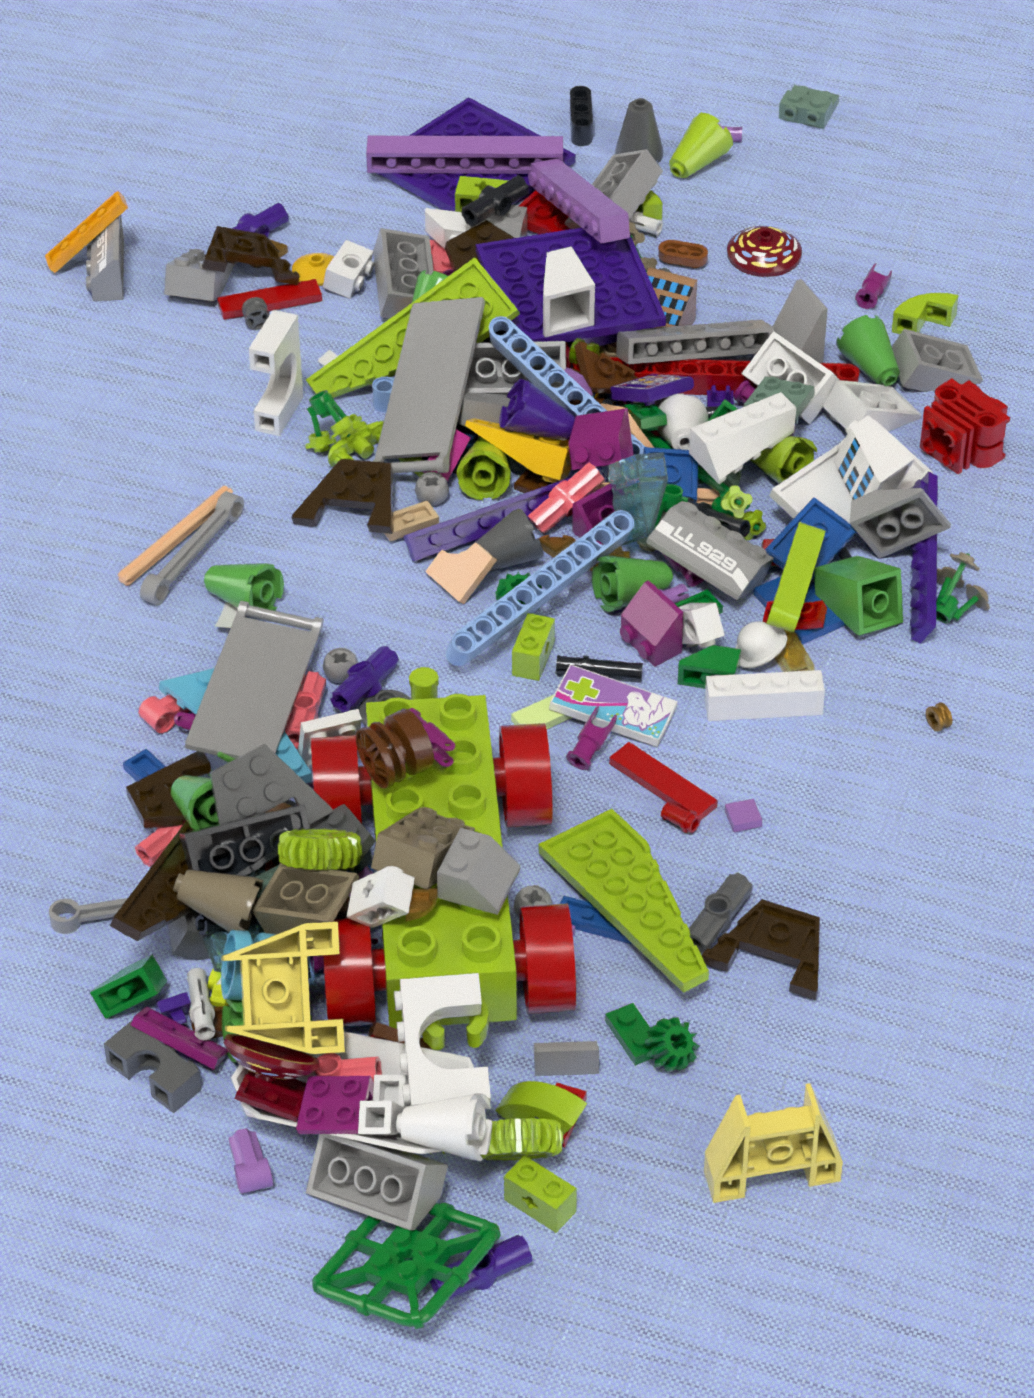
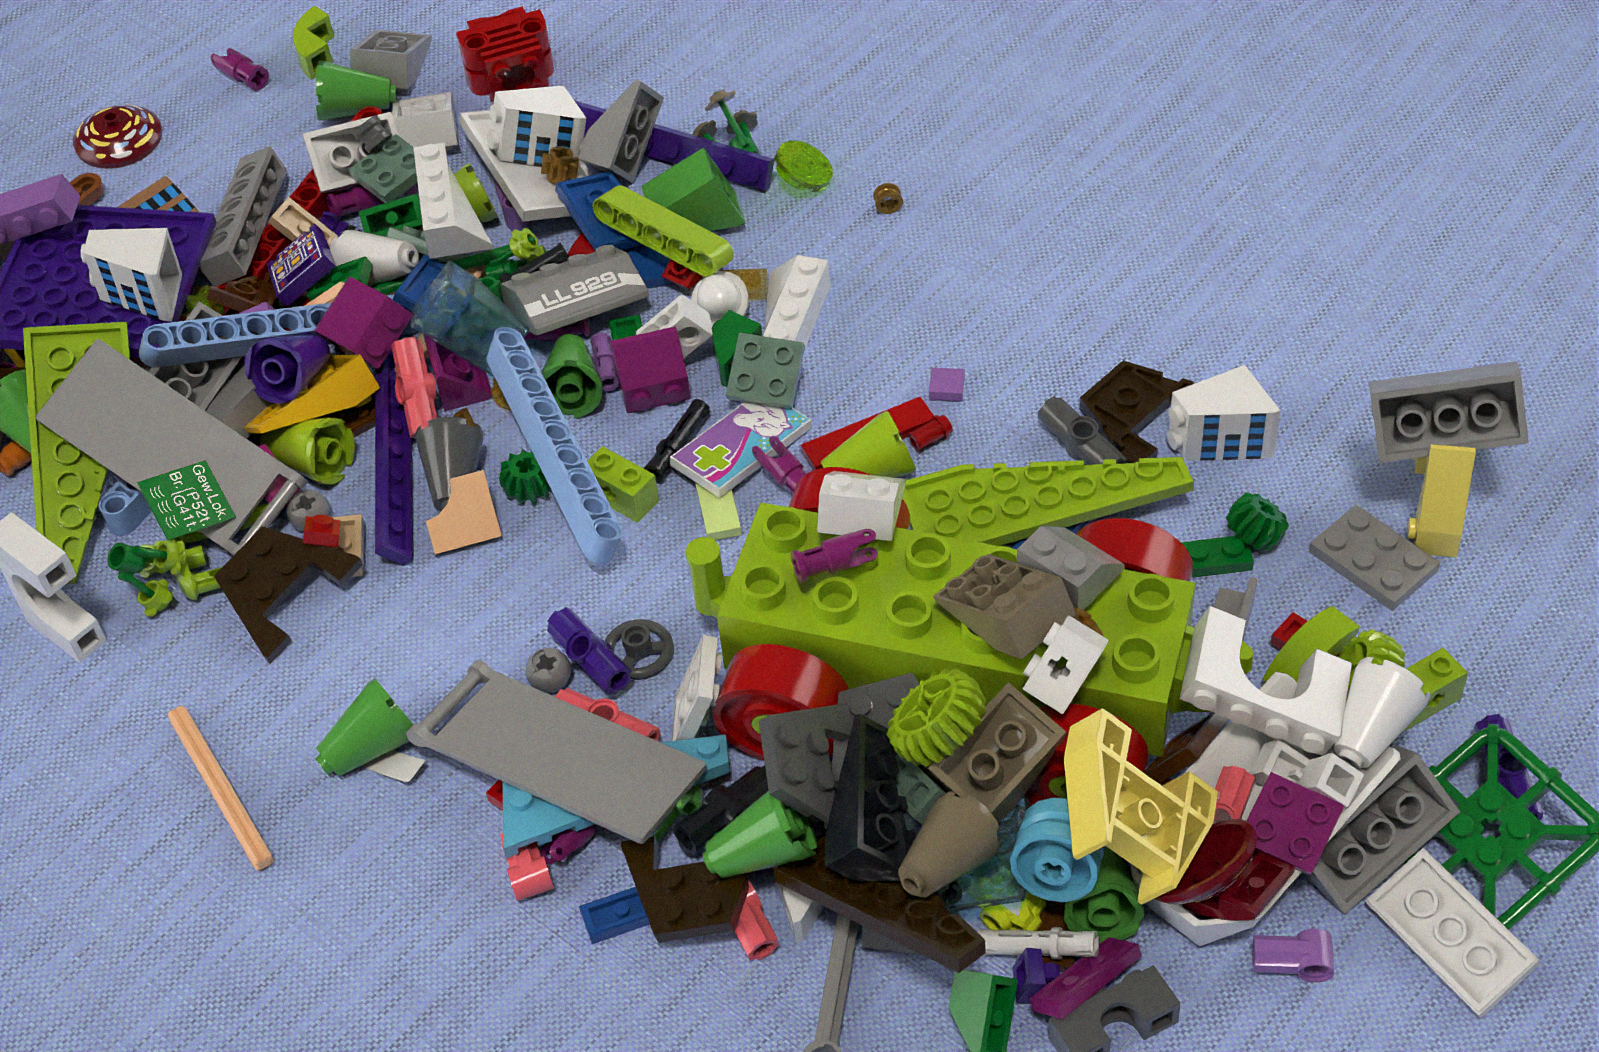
camera: 65 degrees left, 5 degrees up
light grey piece [140,491,244,606] -> none
reddish brown wheel [356,709,434,789] -> none
light grey slope [773,279,828,363] -> none
none -> green sticker [137,460,236,541]
none -> tan plate [268,197,338,247]
none -> red plate [303,515,341,547]
none -> dark grey wheel [353,115,393,154]
none -> pearl gold gear [541,146,579,185]
none -> sand green plate [726,333,805,409]
none -> clear neon green tile [774,140,833,192]
none -> white slope [817,471,906,541]
none -> lime cone [820,411,916,478]
none -> white slope [1167,365,1280,461]
none -> light grey plate [1309,505,1440,611]
none -> white tile [1365,848,1541,1019]
none -> light grey slope [1369,361,1529,463]

